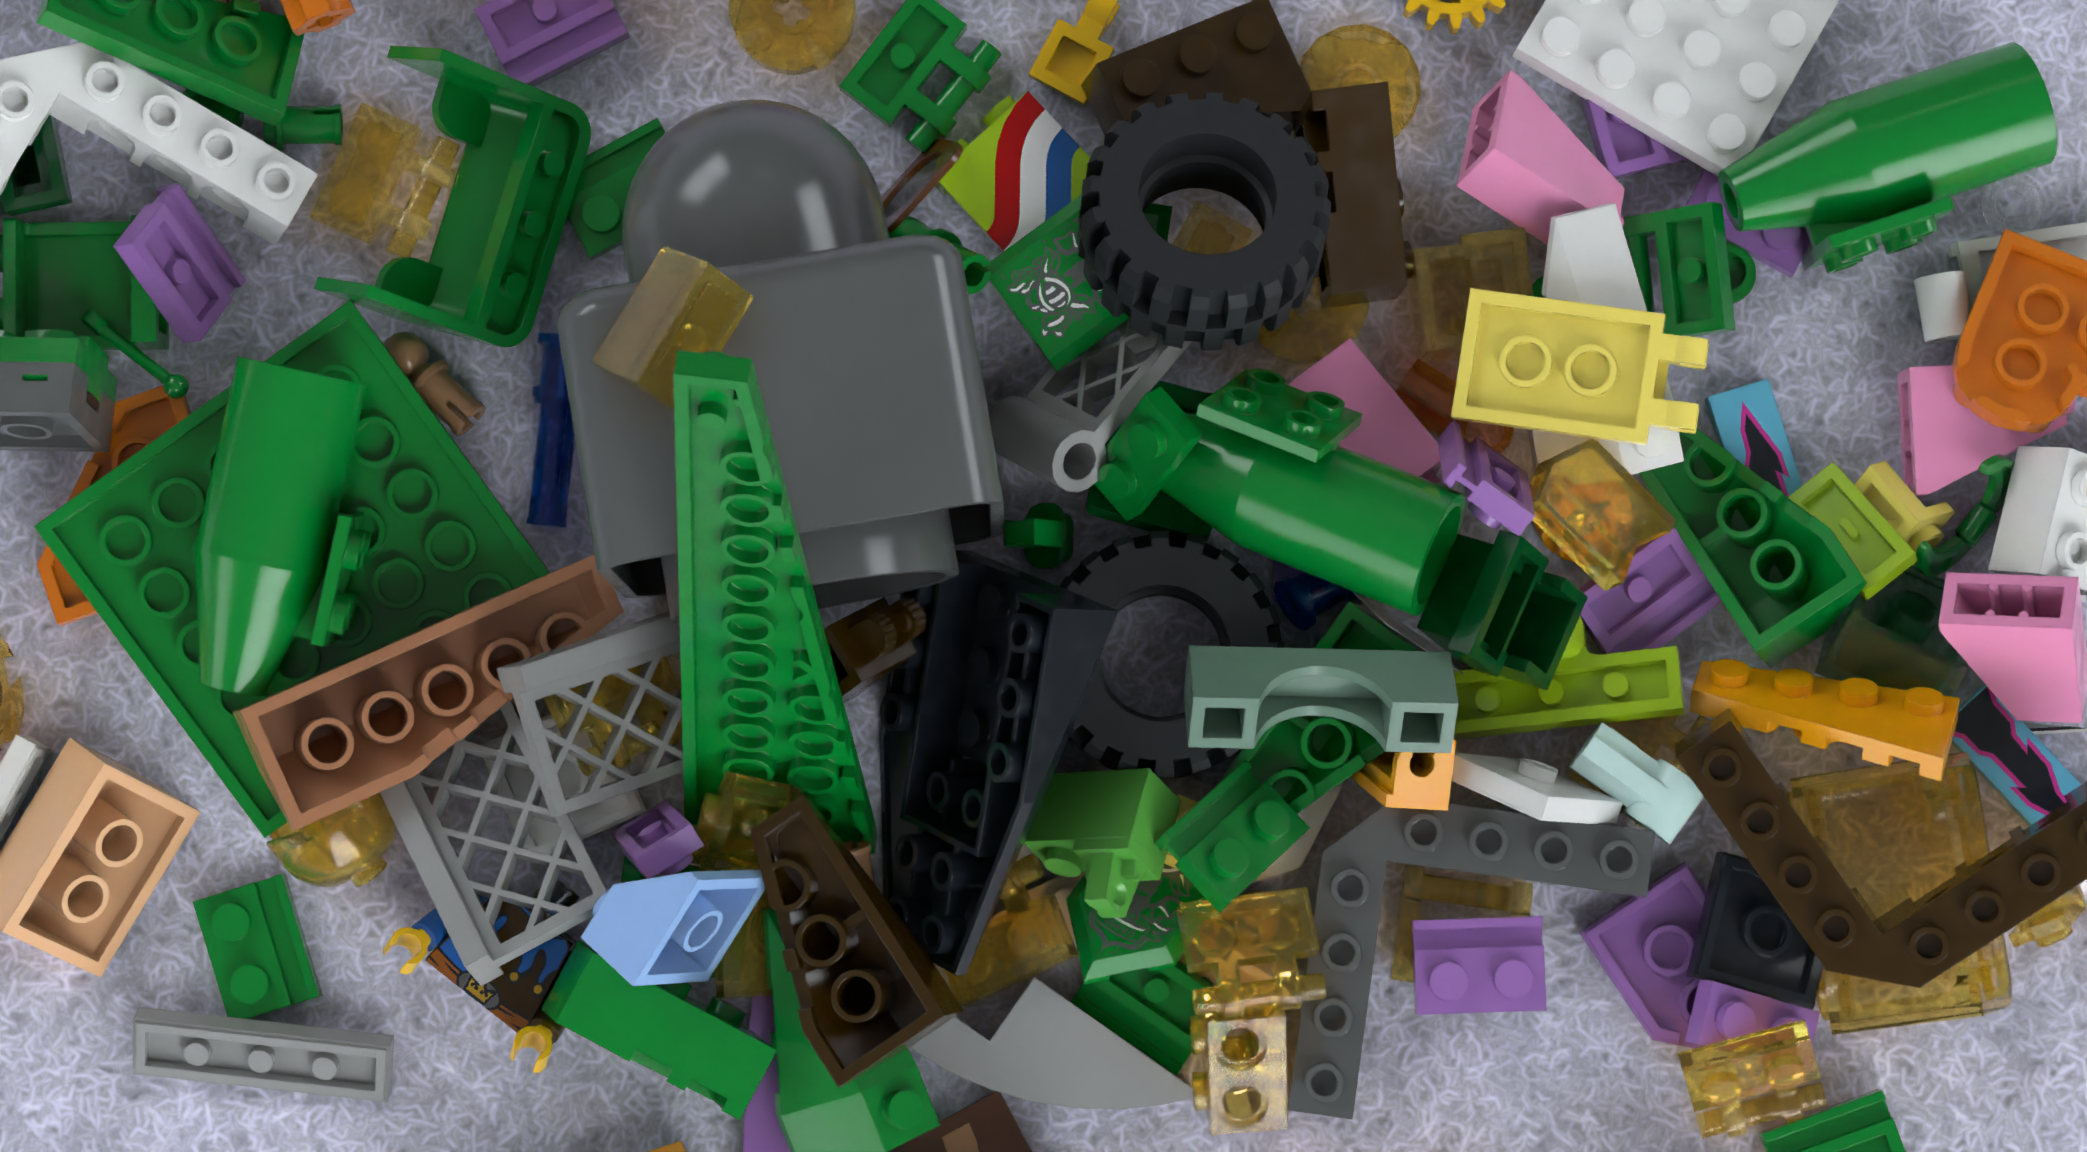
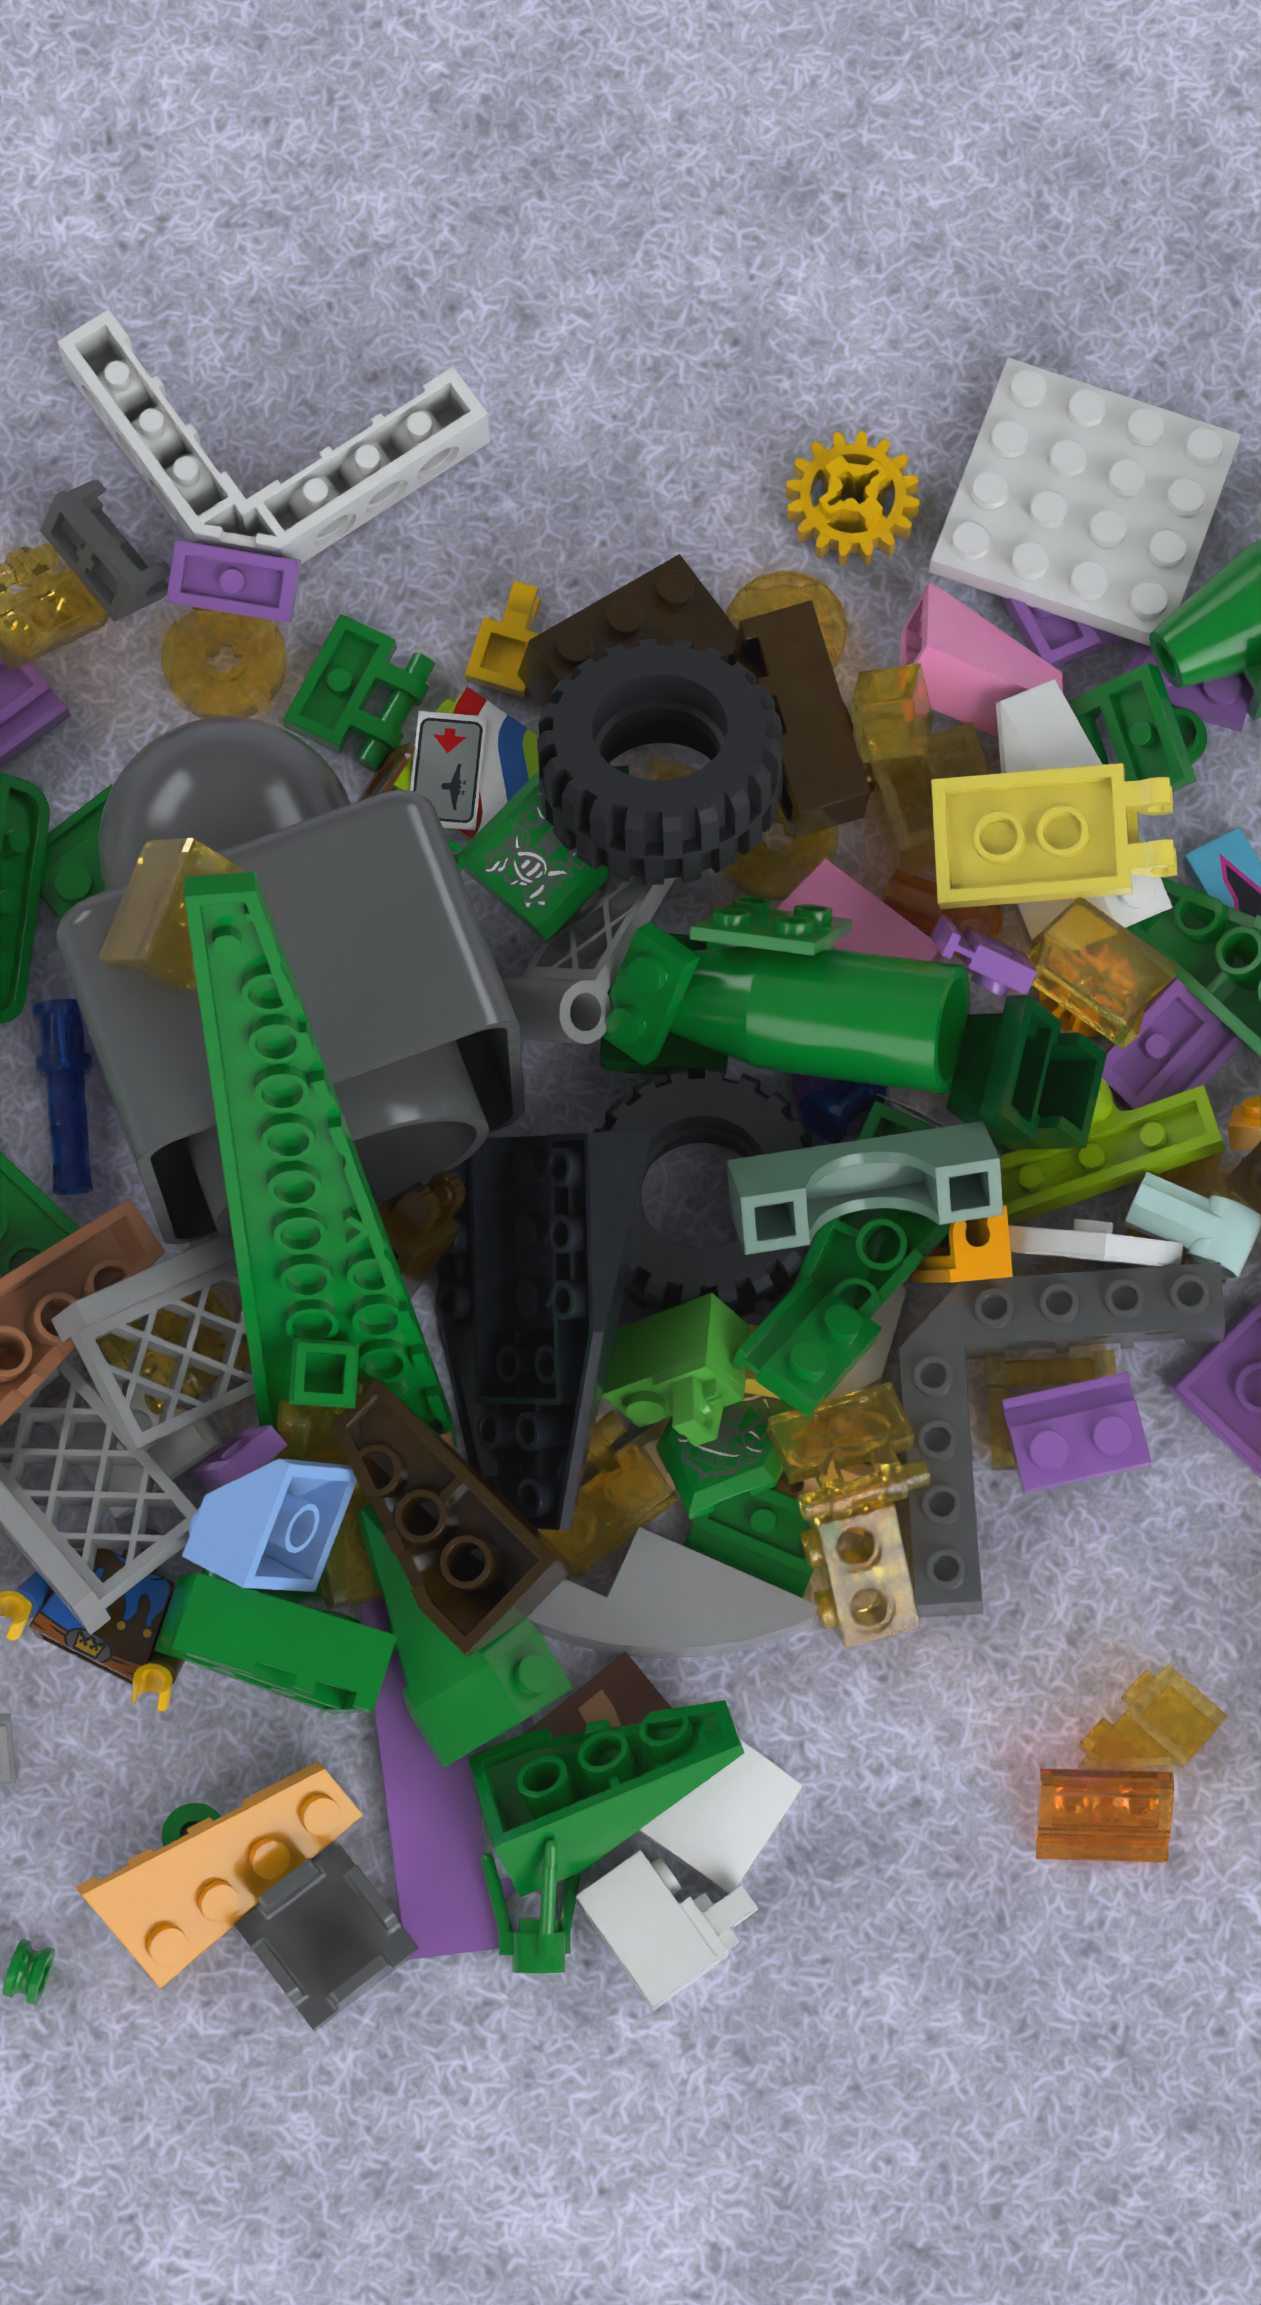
camera: 10 degrees left, 10 degrees down
green piece [1003,503,1074,569] -> none
none -> green slope [287,1338,360,1409]
none -> light grey sticker [410,711,487,830]
none -> clear yellow brick [850,663,934,763]

